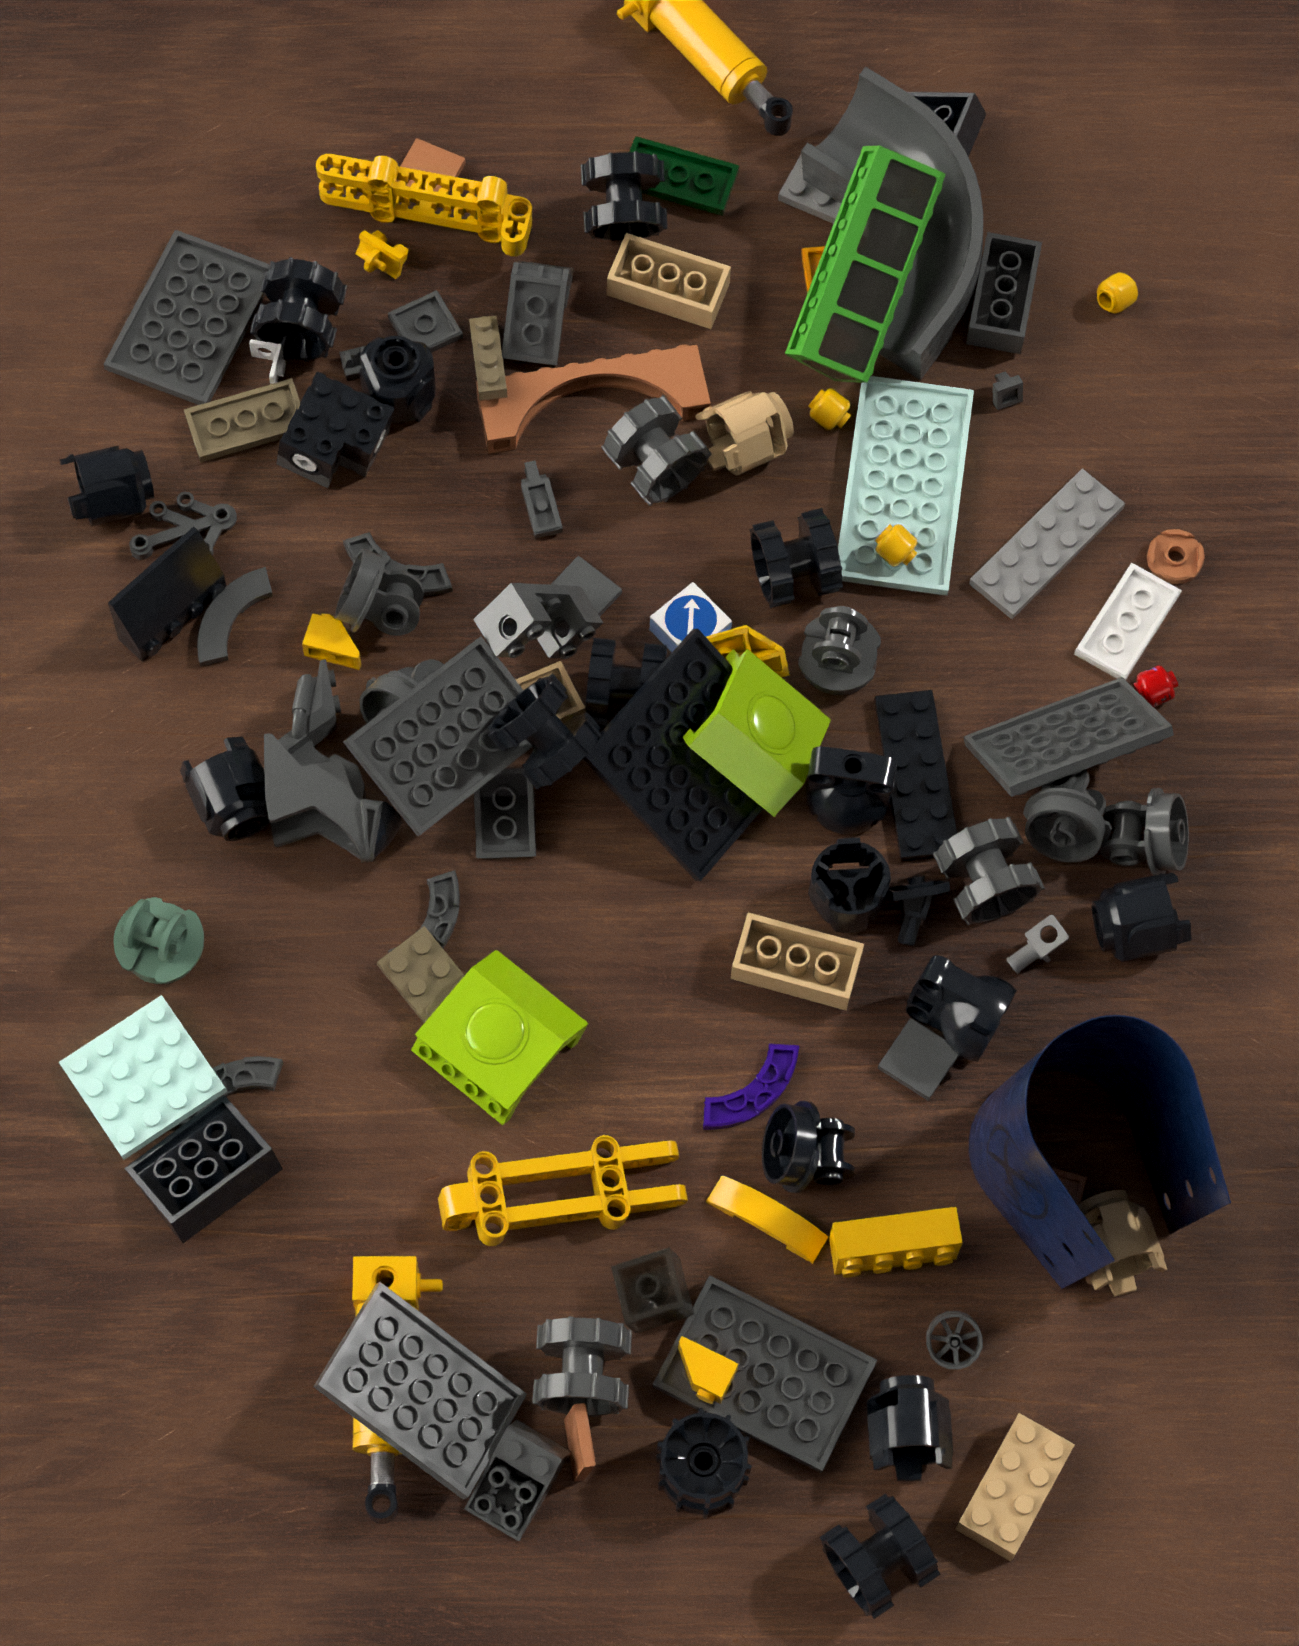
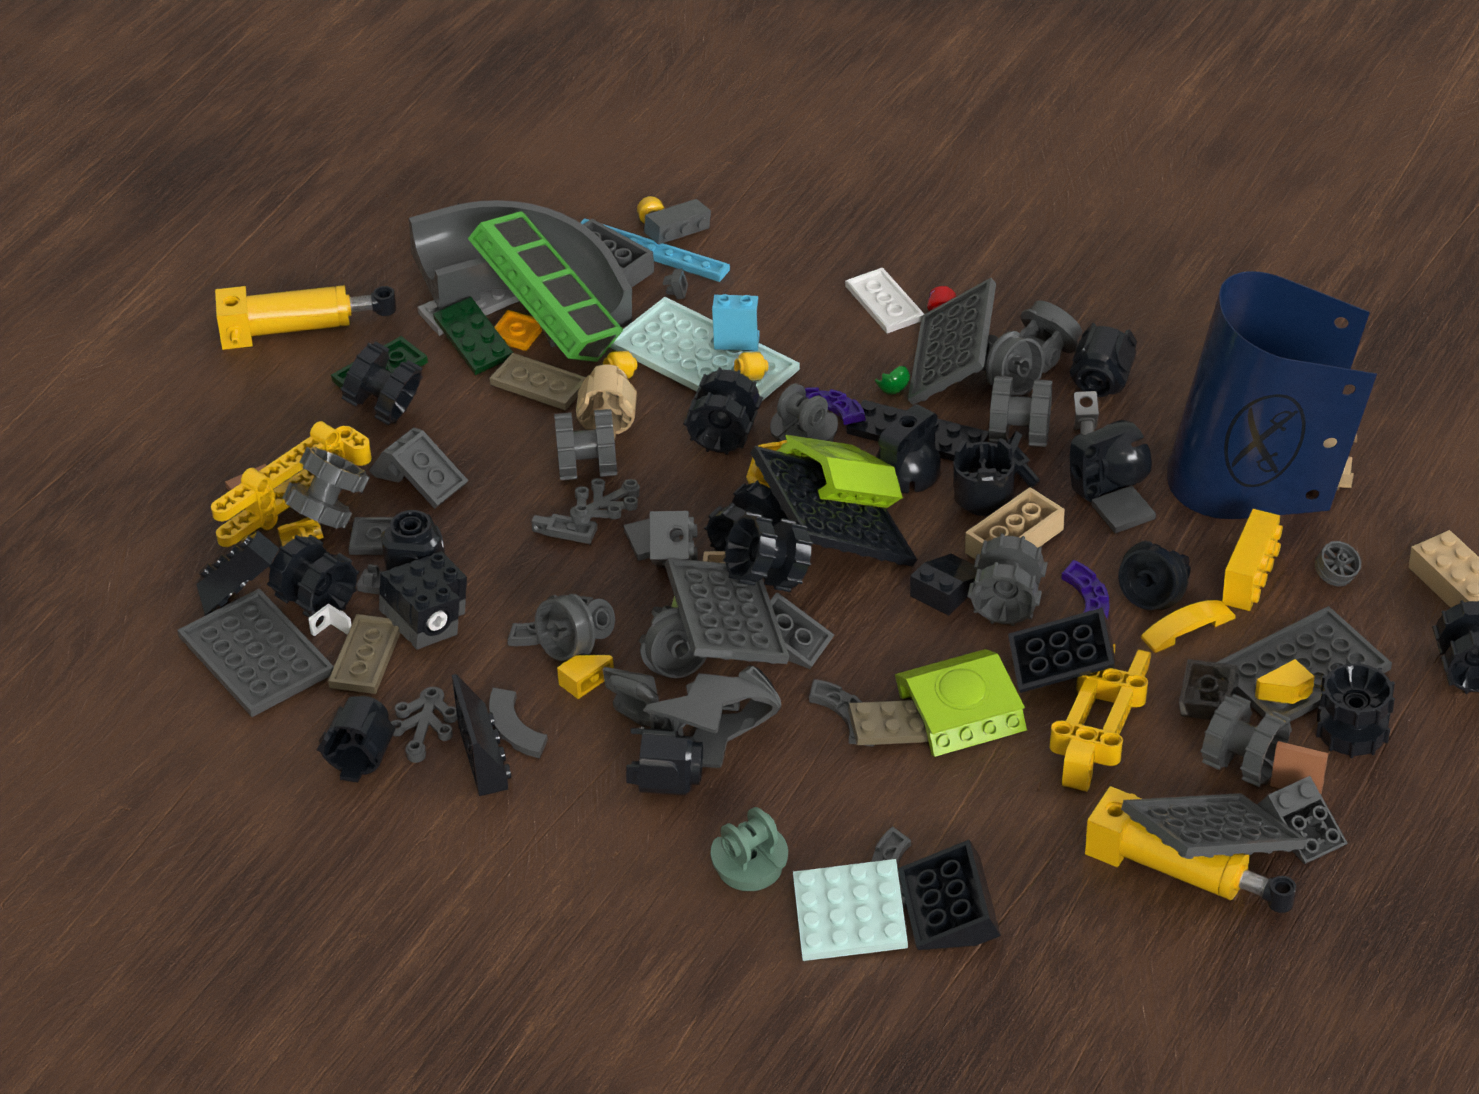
camera: 55 degrees left, 25 degrees down
dark tan plate [469,315,508,401] -> none
nougat arch [476,345,711,454] -> none
tan brick [607,233,731,329] -> none
piece [649,582,732,652] -> none
black piece [867,1375,953,1481] -> none
light grey plate [969,468,1125,619] -> none
nougat tile [1147,529,1205,584] -> none
none -> black wedge [196,531,279,616]
none -> dark grey piece [282,447,370,529]
none -> dark green plate [433,297,513,375]
none -> dark tan plate [490,353,586,410]
none -> dark grey plant [570,478,640,524]
none -> medium azure tile [581,218,730,282]
none -> dark grey brick [644,199,711,245]
none -> medium azure panel [712,294,760,351]
none -> dark purple tile [805,387,866,425]
none -> green hair [875,366,910,395]
none -> black slope [910,553,977,616]
none -> dark grey piece [968,533,1048,626]
none -> black slope [1008,608,1115,693]

